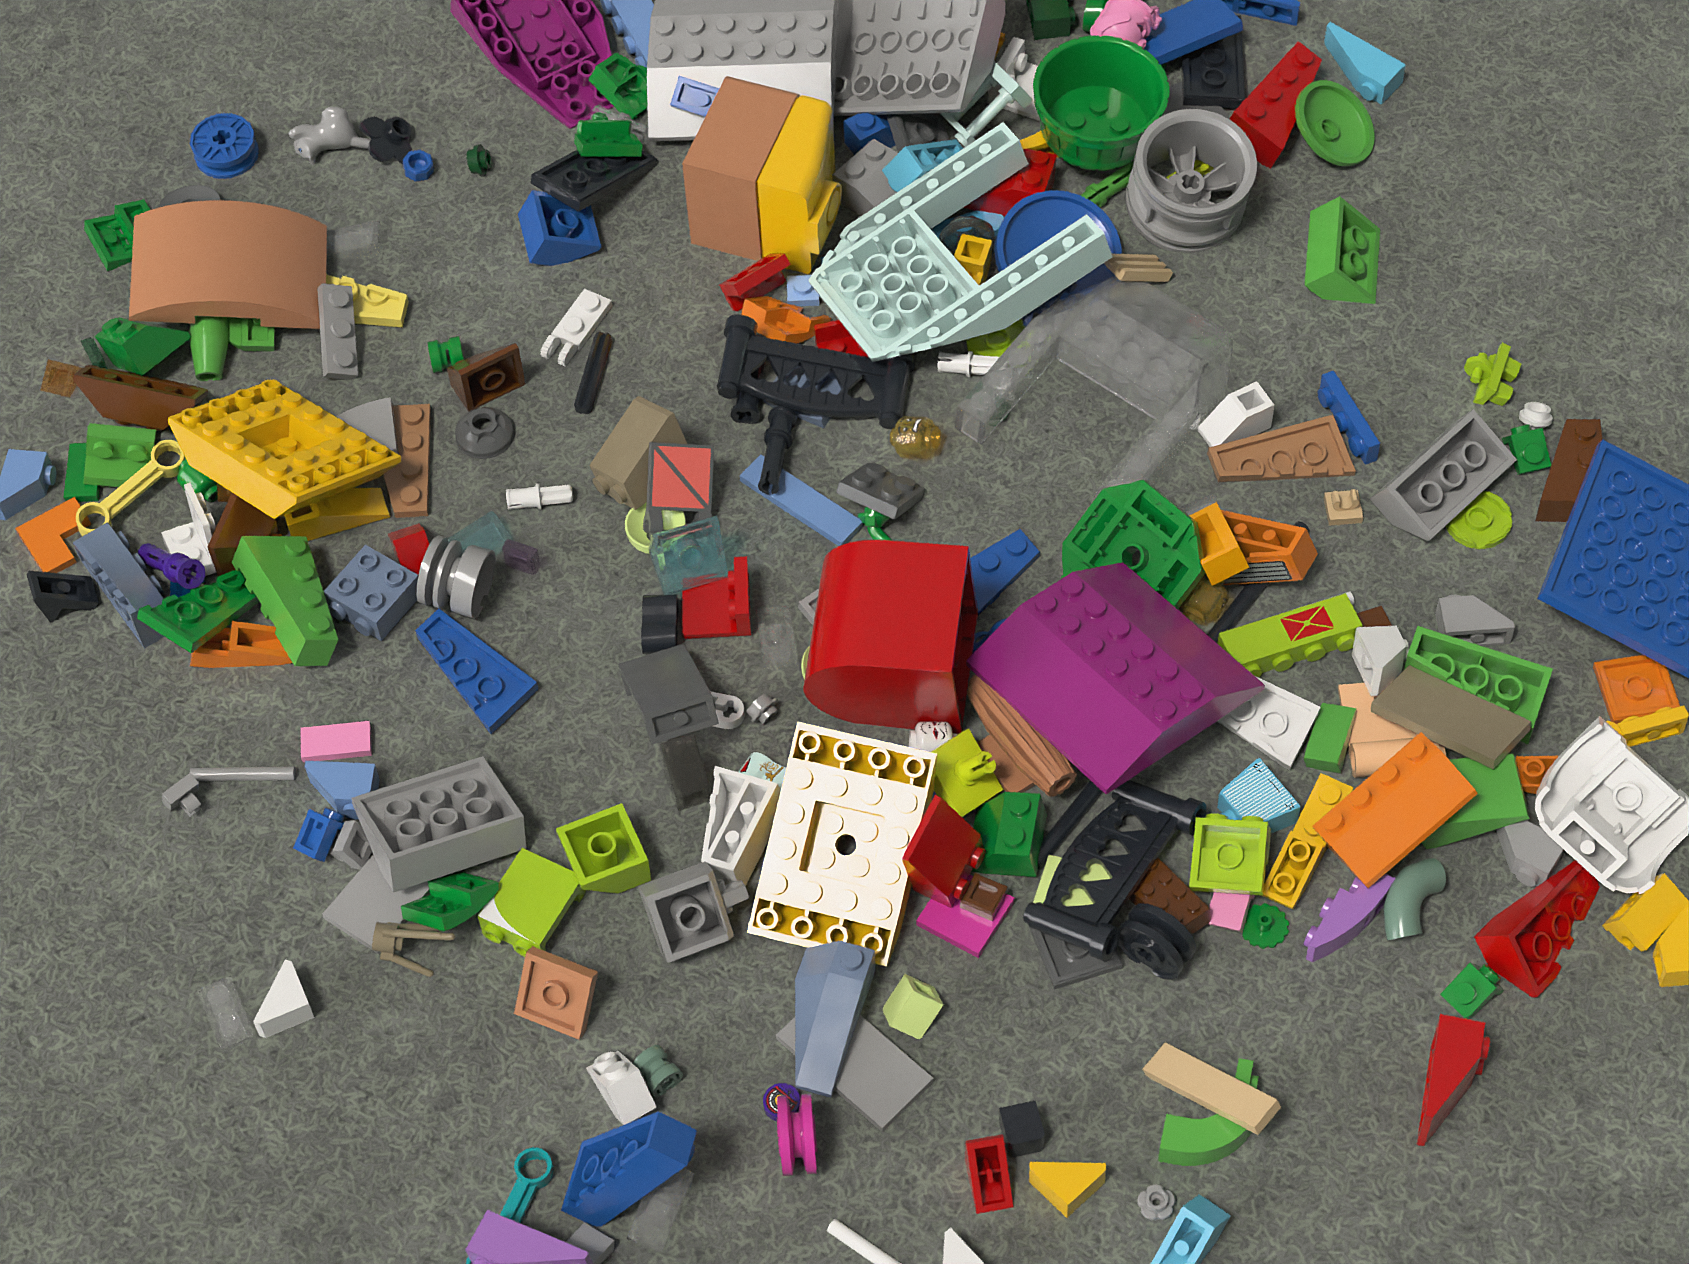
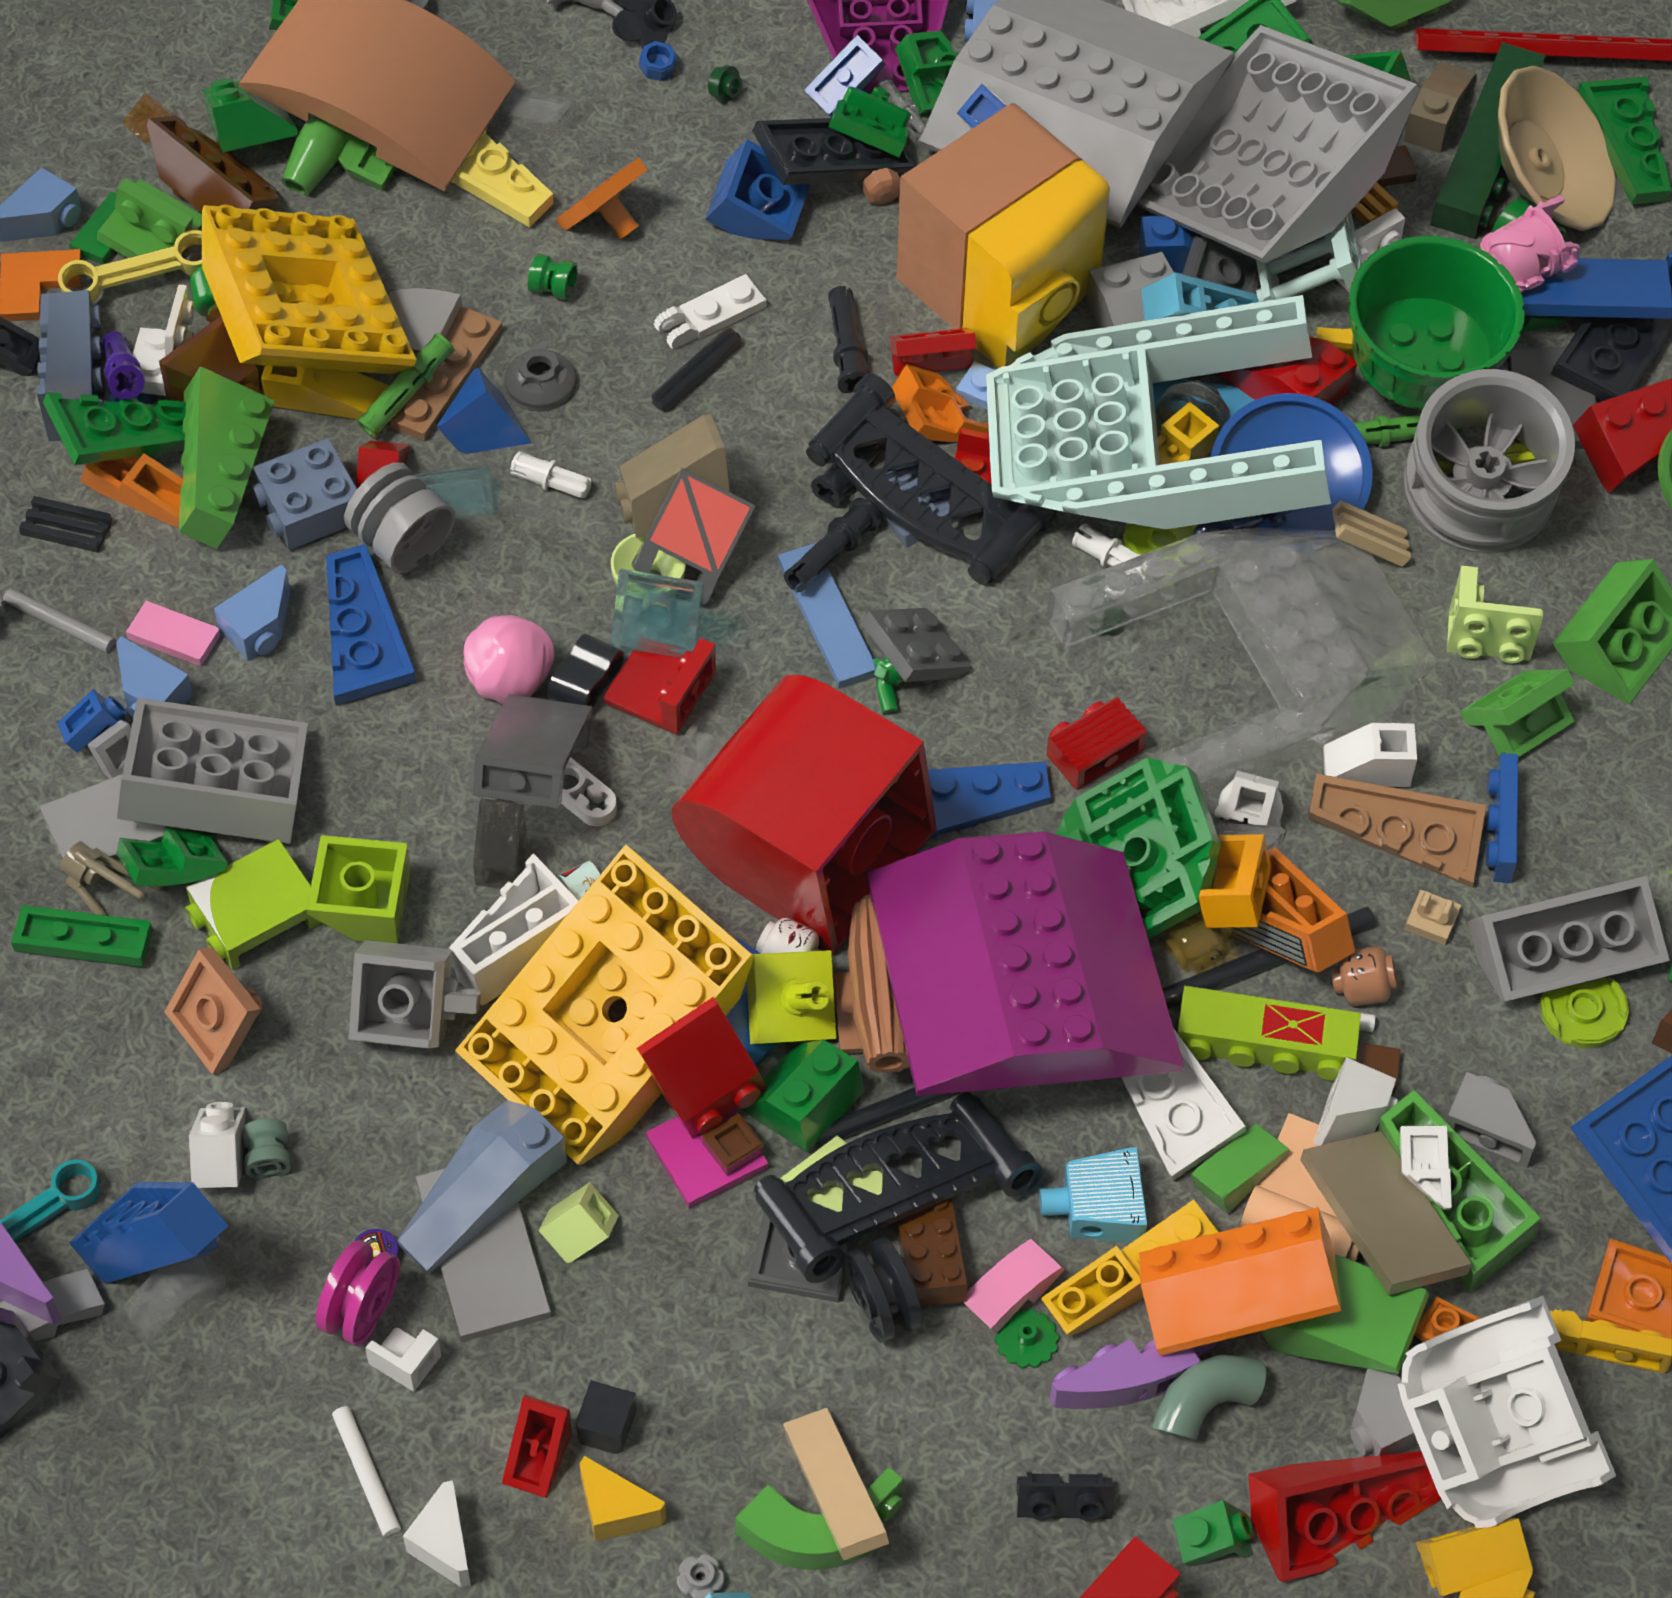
camera: 25 degrees right, 0 degrees up
clear green tile [80,337,108,369] -> none
light grey plate [317,283,358,380] -> none
reddish brown slope [447,343,526,412] -> none
clear purple tile [502,539,541,575] -> none
light grey plate [746,693,778,725] -> none
clear yellow head [890,416,941,459] -> none
lime plate [1189,814,1271,896] -> none
none -> green plate [11,905,153,967]
none -> black tile [19,496,112,553]
none -> medium blue slope [214,564,290,661]
none -> bright green pin [356,333,455,438]
none -> white panel [365,1328,441,1392]
none -> blue slope [436,368,532,454]
none -> bright pink piece [464,615,555,704]
none -> orange tile [555,157,648,240]
none -> plate [804,35,886,117]
none -> black pin [828,286,870,393]
none -> nougat tile [863,168,900,205]
none -> black hinge [1017,1472,1114,1521]
none -> red brick [1046,697,1147,791]
none -> white piece [1214,771,1283,833]
none -> nougat head [1331,946,1398,1007]
none -> white slope [1400,1126,1452,1210]
none -> yellowish green bracket [1447,566,1543,664]
none -> bright green bracket [1459,669,1575,758]

